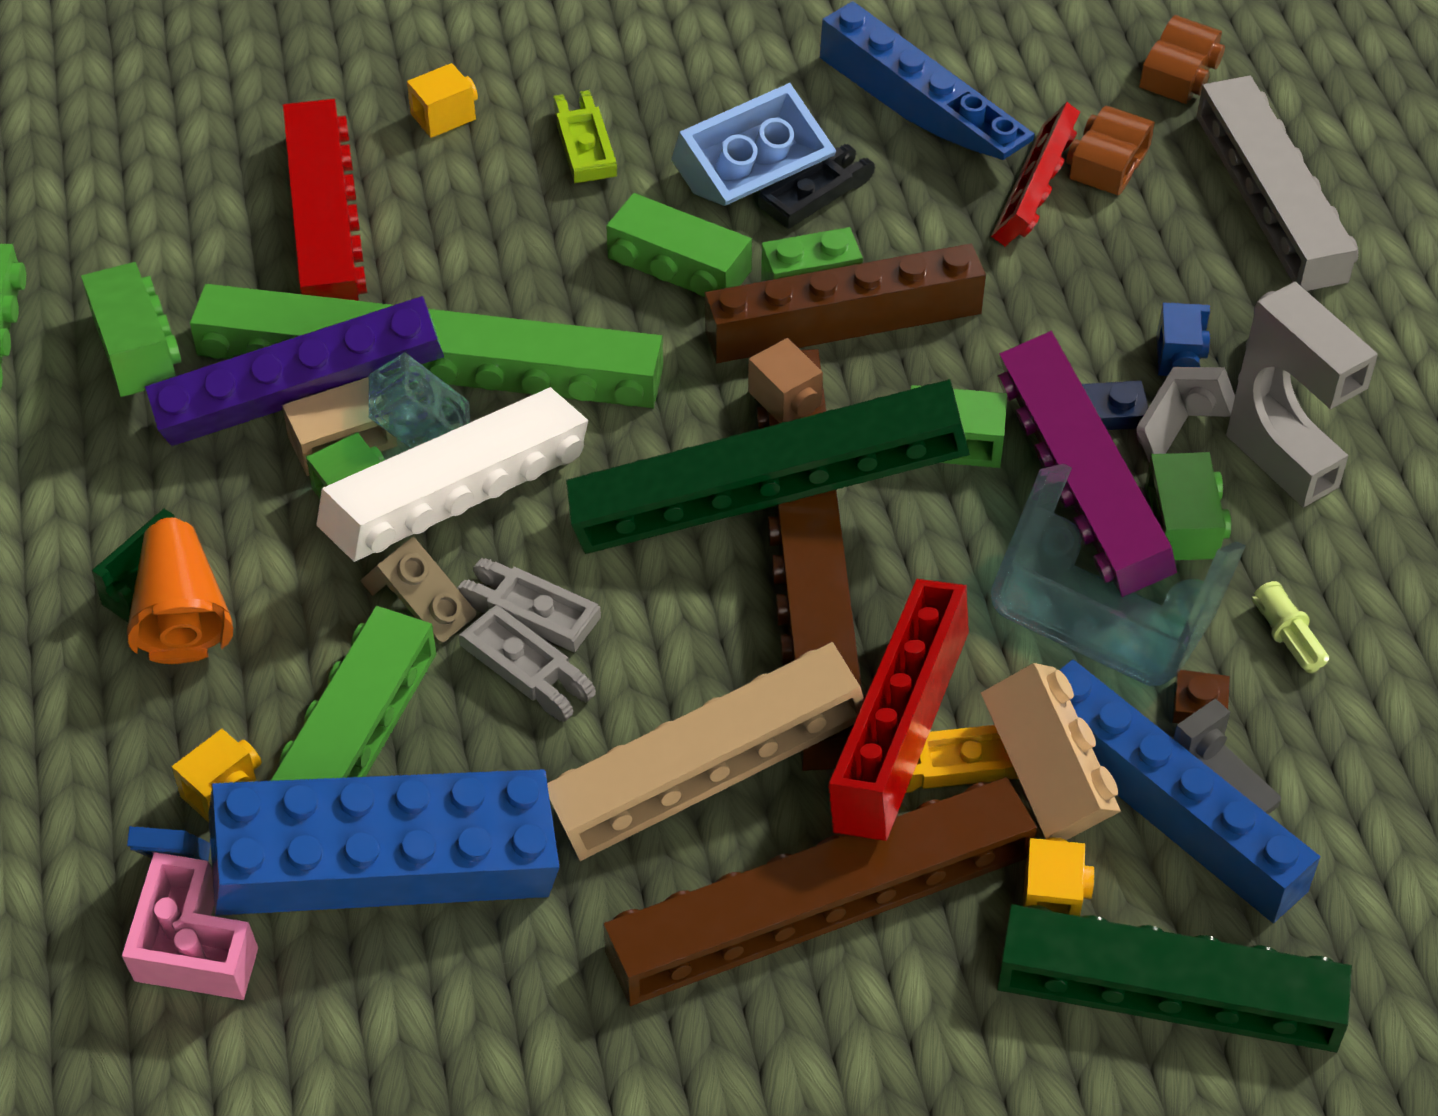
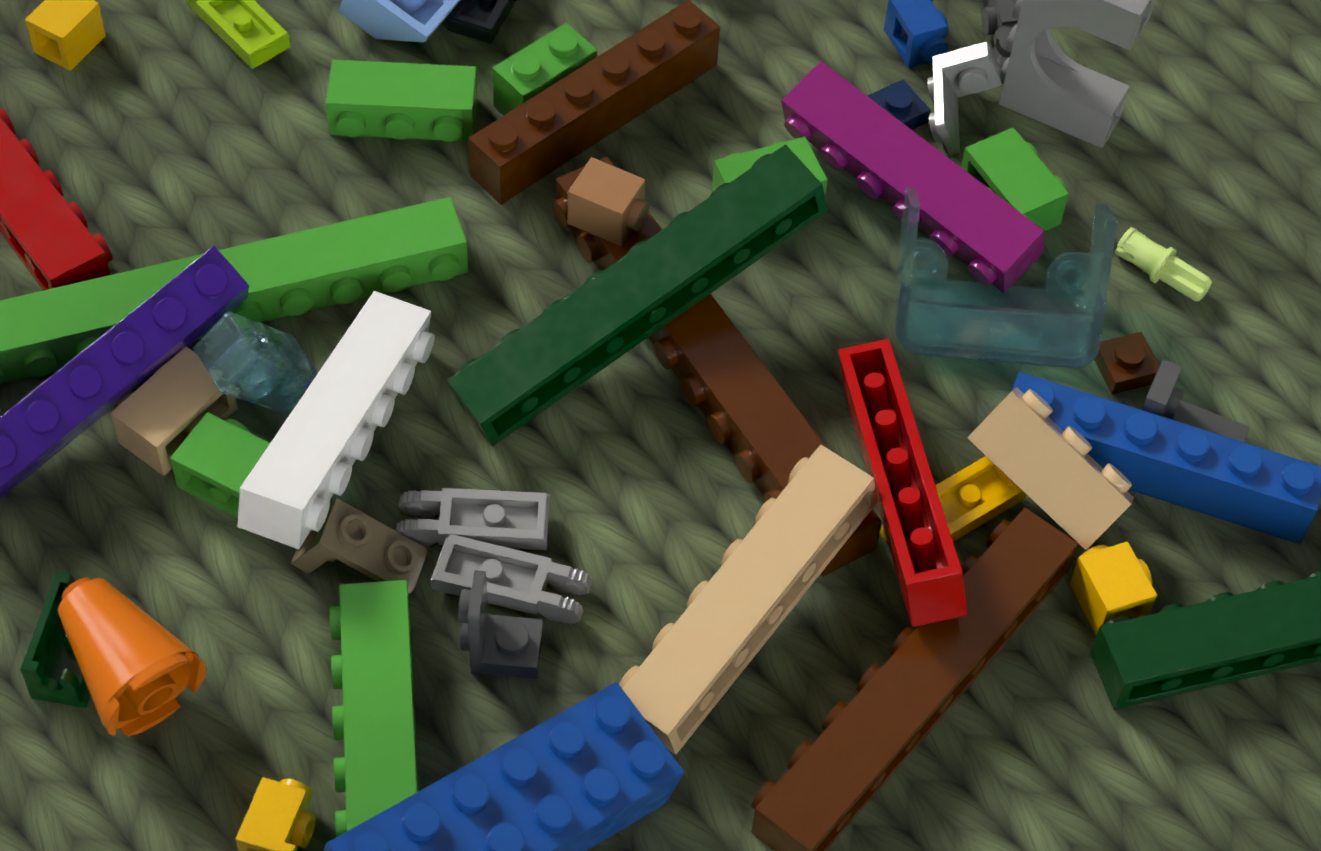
camera: 30 degrees left, 5 degrees up
none -> dark grey bracket [458,570,543,679]

